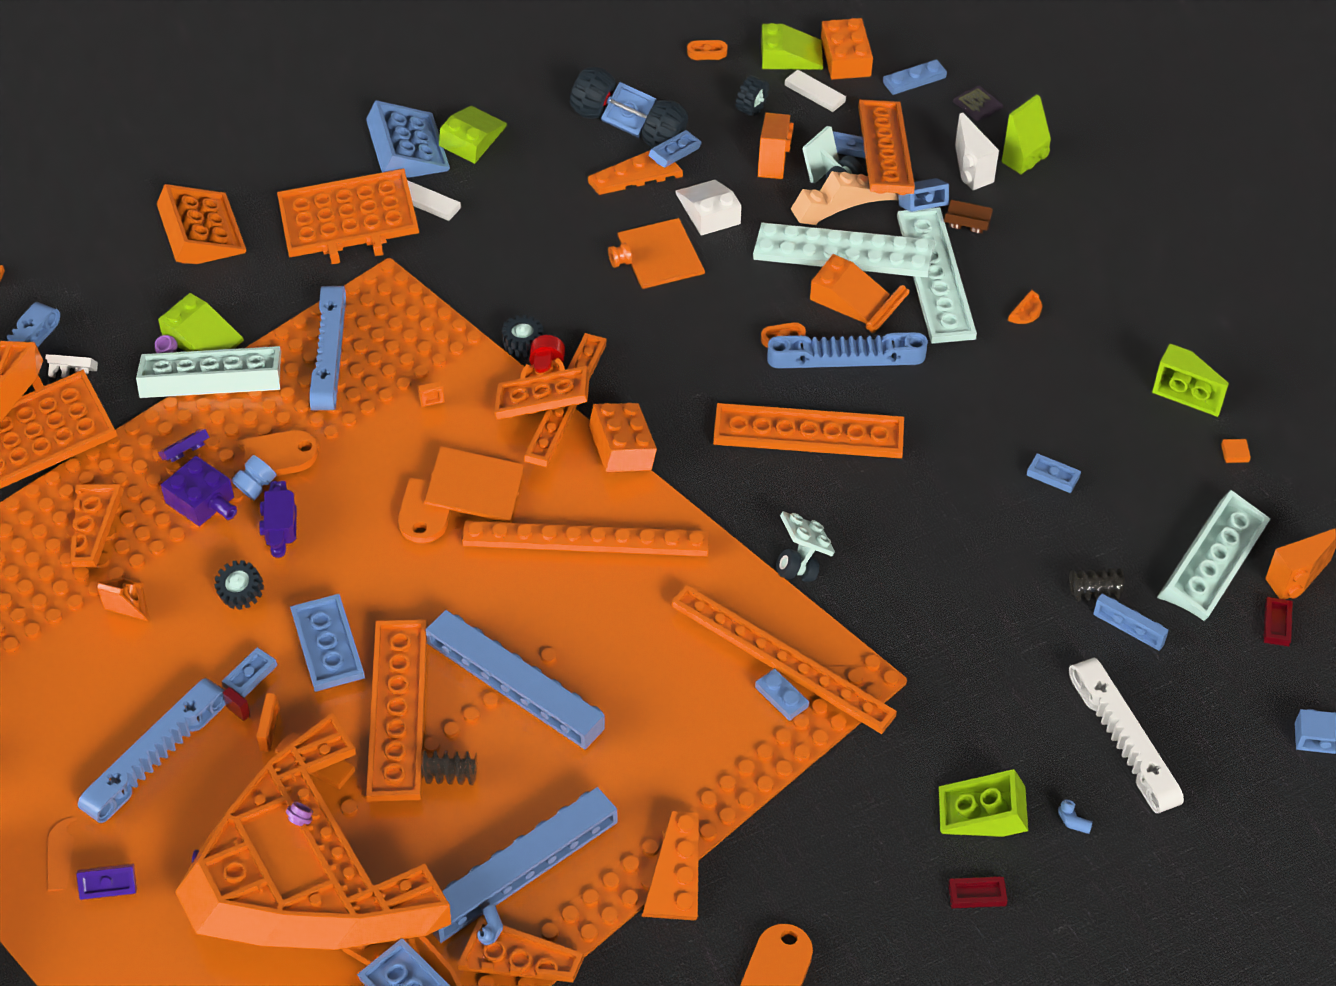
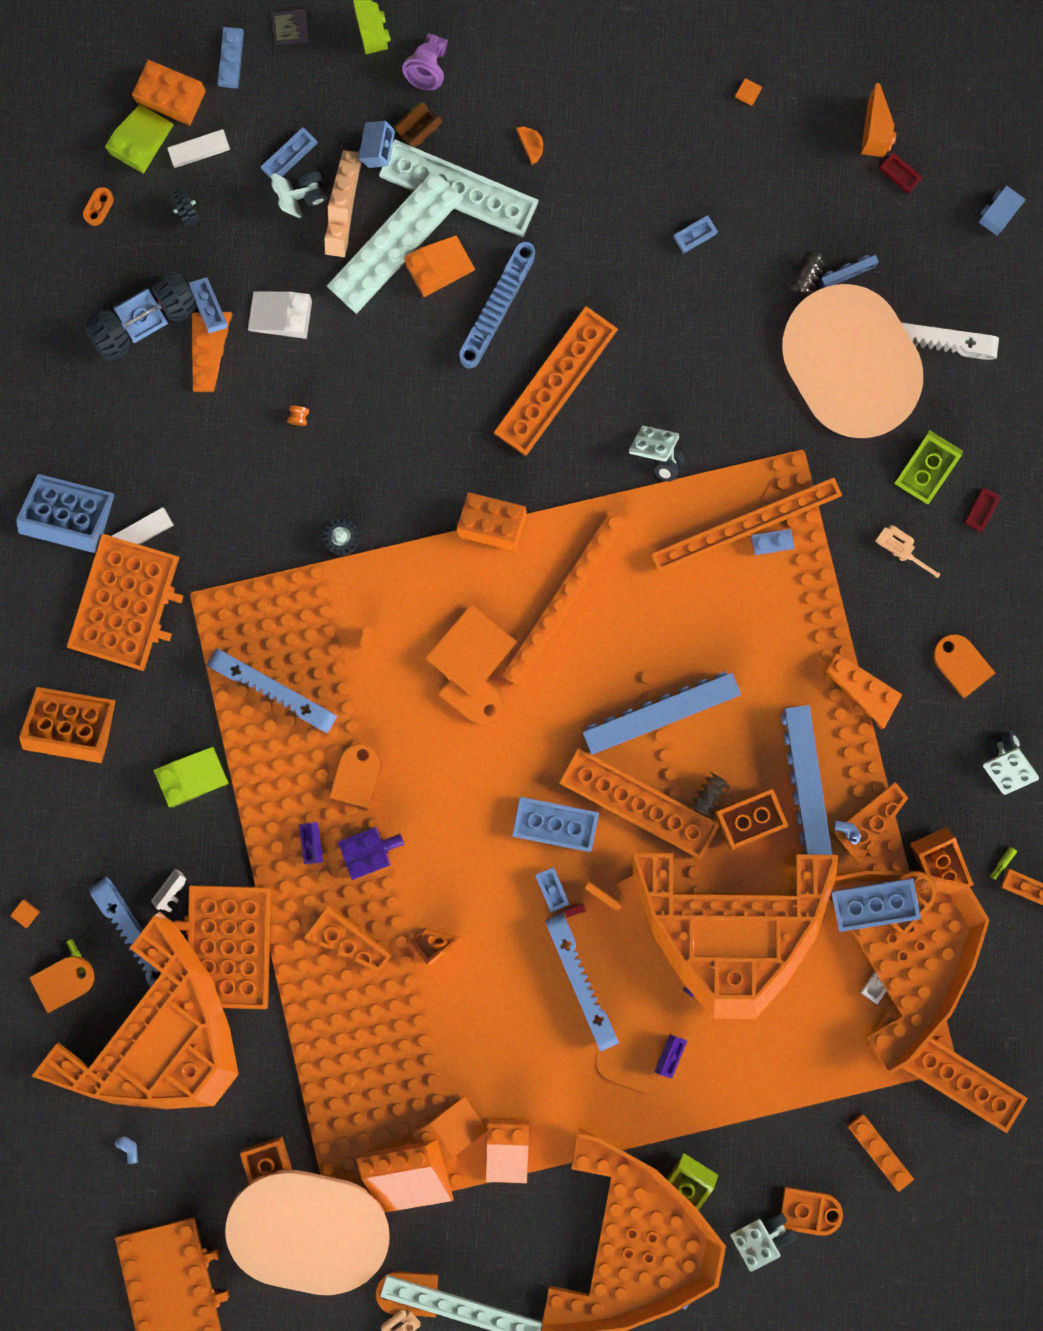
camera: 60 degrees left, 35 degrees up
light aqua arch [136,346,281,398] -> none
medium lavender plate [155,335,178,353] -> none
black wheel [214,560,264,610] -> none
medium blue wheel [231,455,277,501] -> none
dark purple hinge [259,481,297,558] -> none
medium lavender plate [285,802,313,826] -> none
lime slope [439,106,507,164] -> none
orange plate [494,335,590,420] -> none
orange plate [524,333,607,468] -> none
orange piece [617,218,705,289] -> none
orange wedge [758,113,794,179] -> none
orange plate [761,322,806,348] -> none
orange plate [858,99,915,195] -> none
orange axle [866,285,909,333] -> none
white slope [955,113,999,190] -> none
medium blue arm [1058,799,1093,834] -> none
lime slope [1152,344,1229,417] -> none
light aqua arch [1157,490,1270,621] -> none
none -> medium lavender piece [402,33,448,90]
none -> orange brick [714,789,788,849]
none -> light nougat tile [782,284,923,438]
none -> light nougat piece [875,525,940,578]

